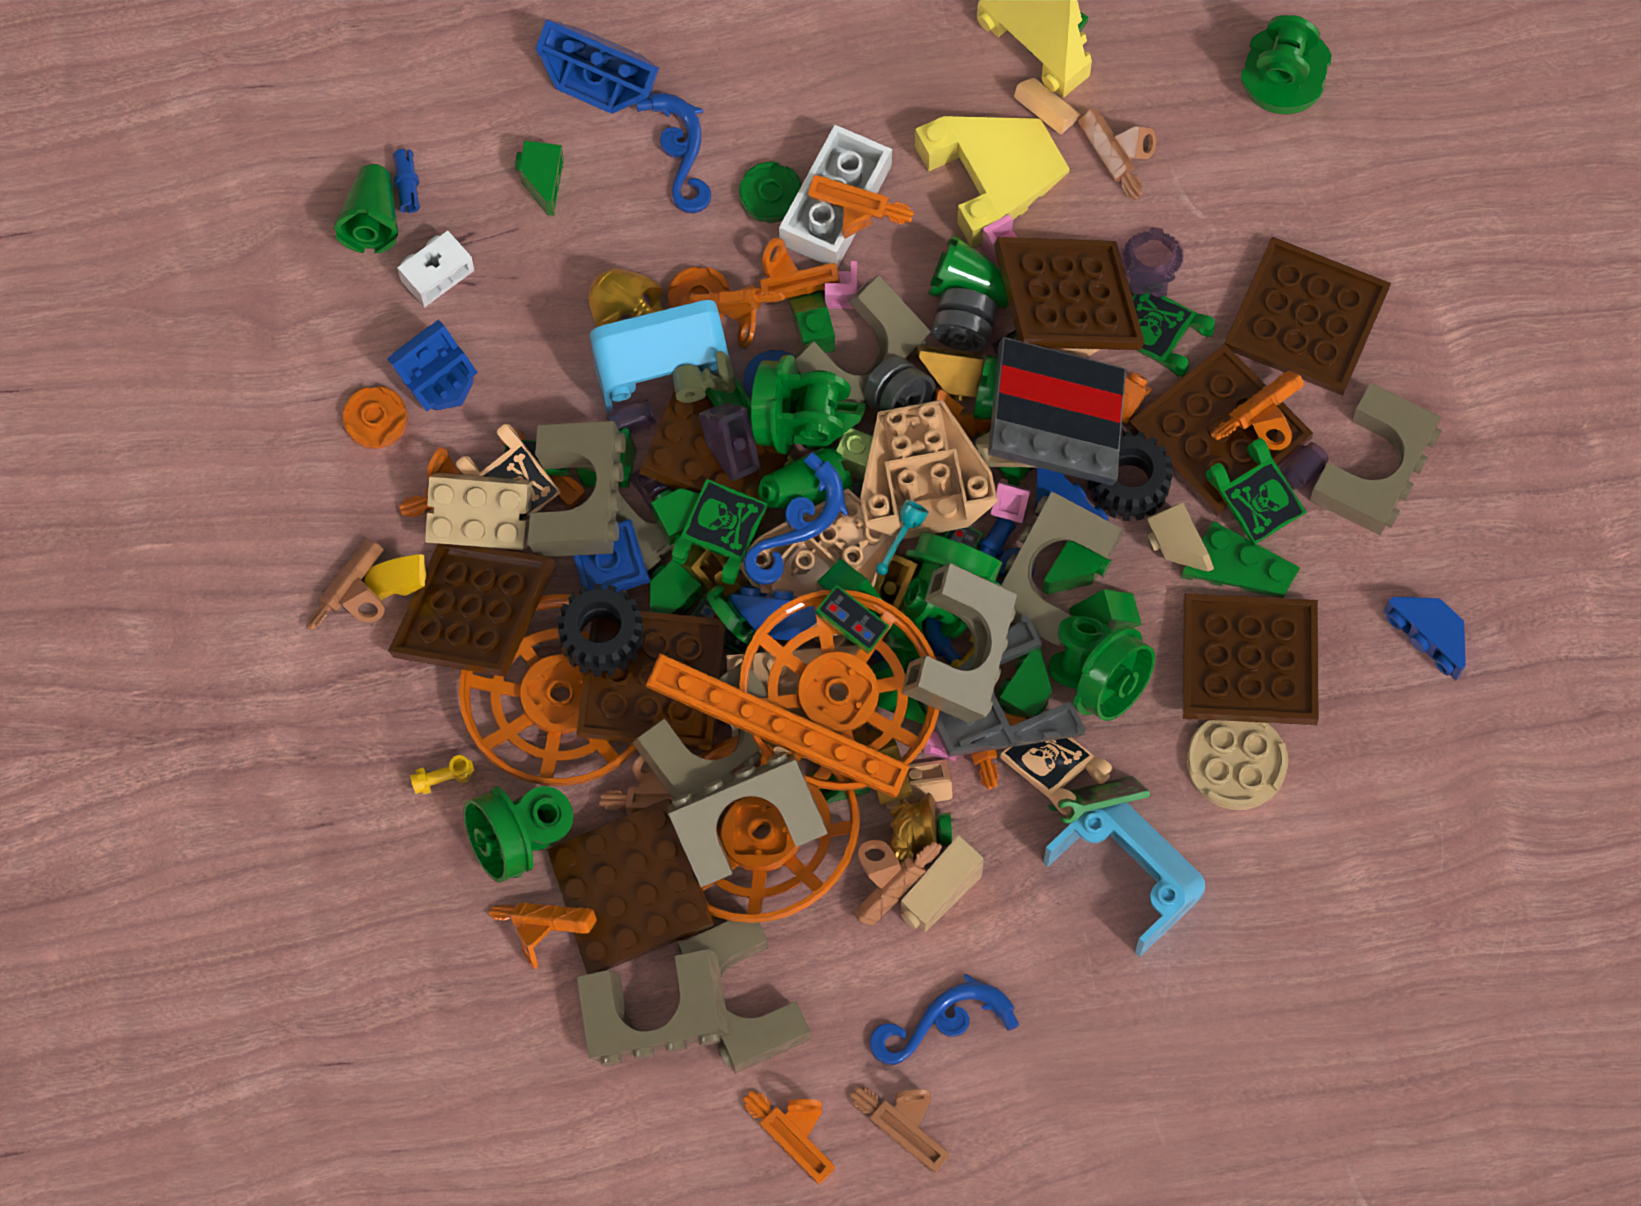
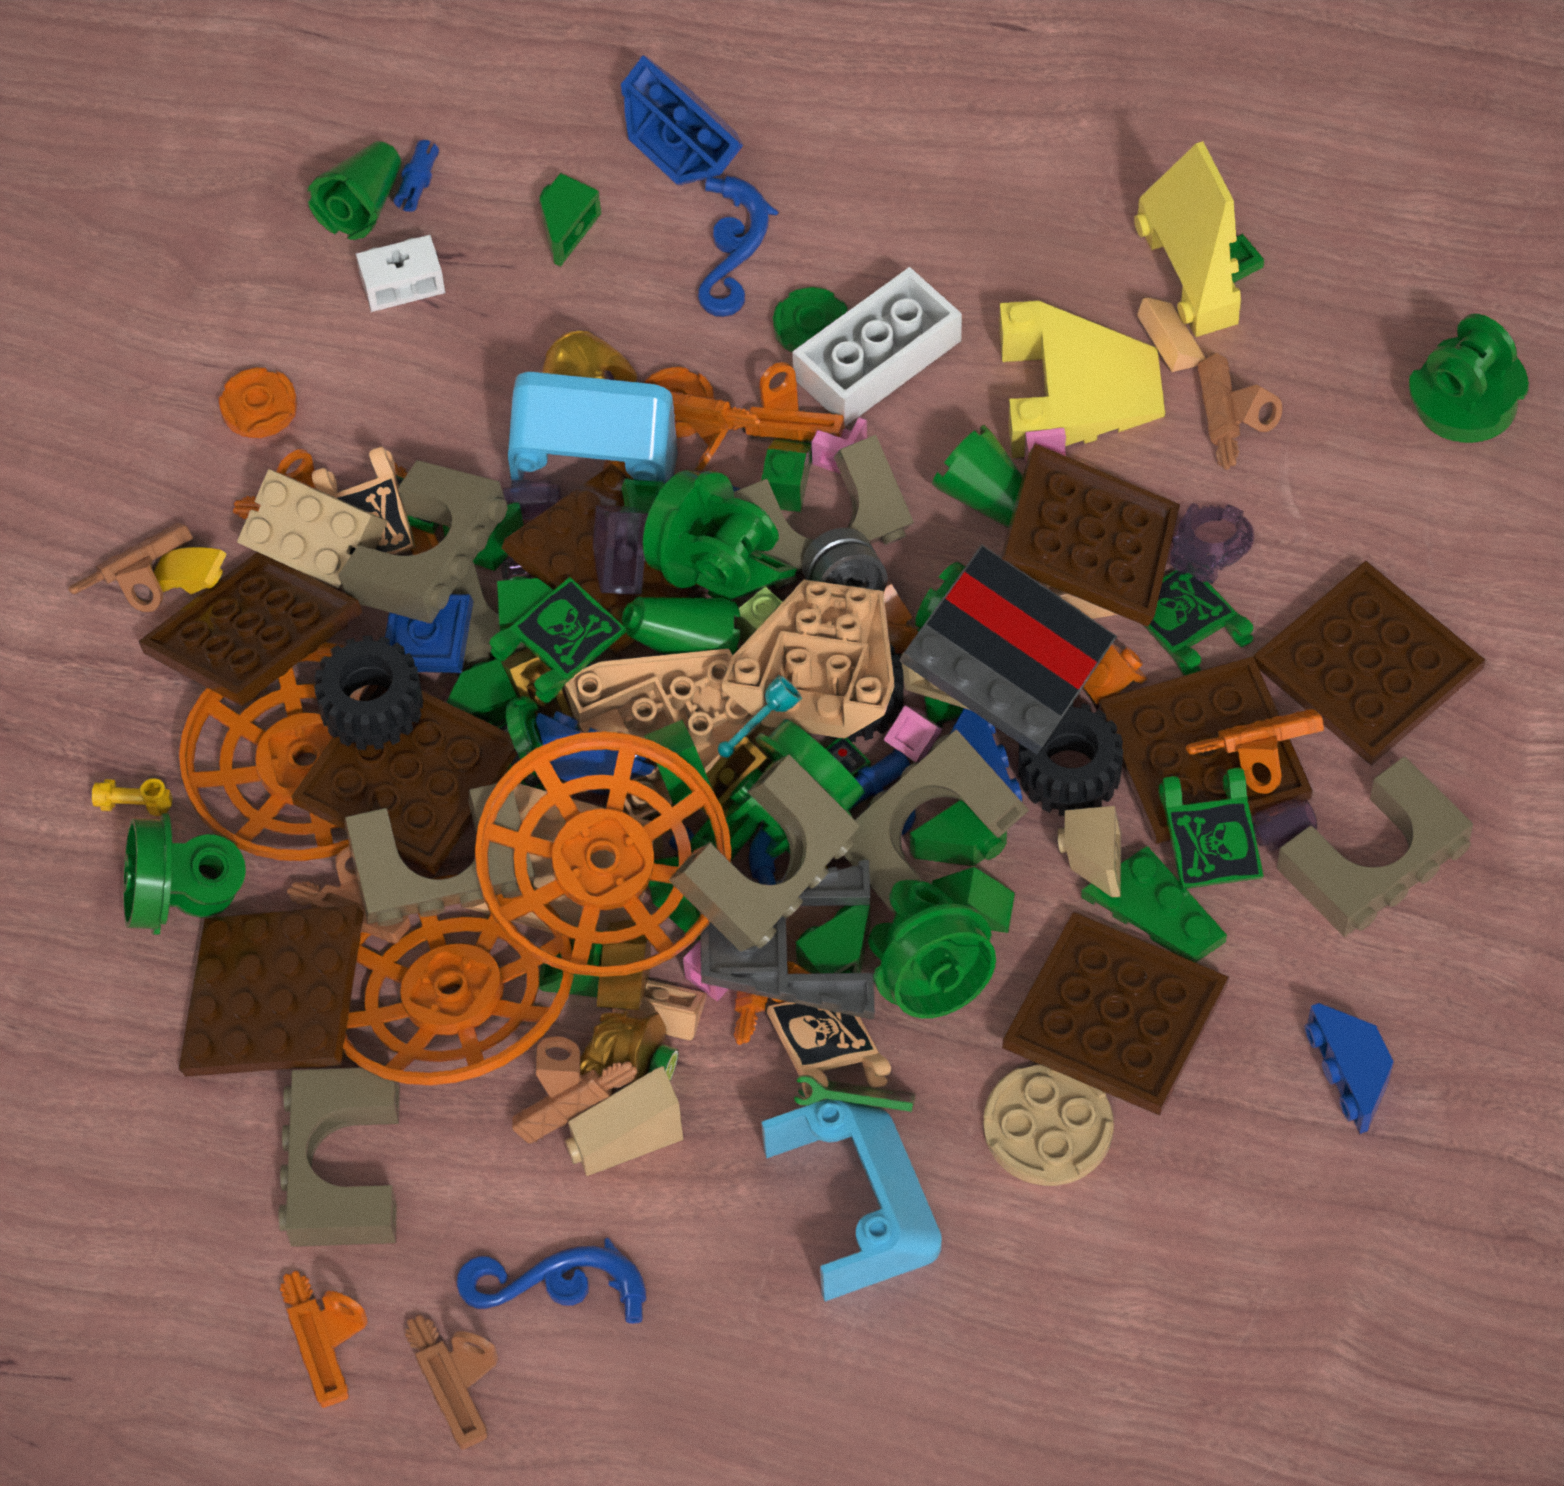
camera: 25 degrees right, 10 degrees down
blue piece [387,319,478,412] -> none
orange piece [488,902,597,970] -> none
dark tan arch [577,949,730,1066] -> none
orange tile [645,654,910,798] -> none
dark tan arch [668,752,828,887] -> none
olive leg [672,351,736,403] -> none
blue plant [744,452,848,585] -> none
orange piece [808,175,914,239] -> none
tile [815,585,890,654] -> none
pearl gold slope [917,345,984,401] -> none
flat silver wheel [931,288,998,352] -> none

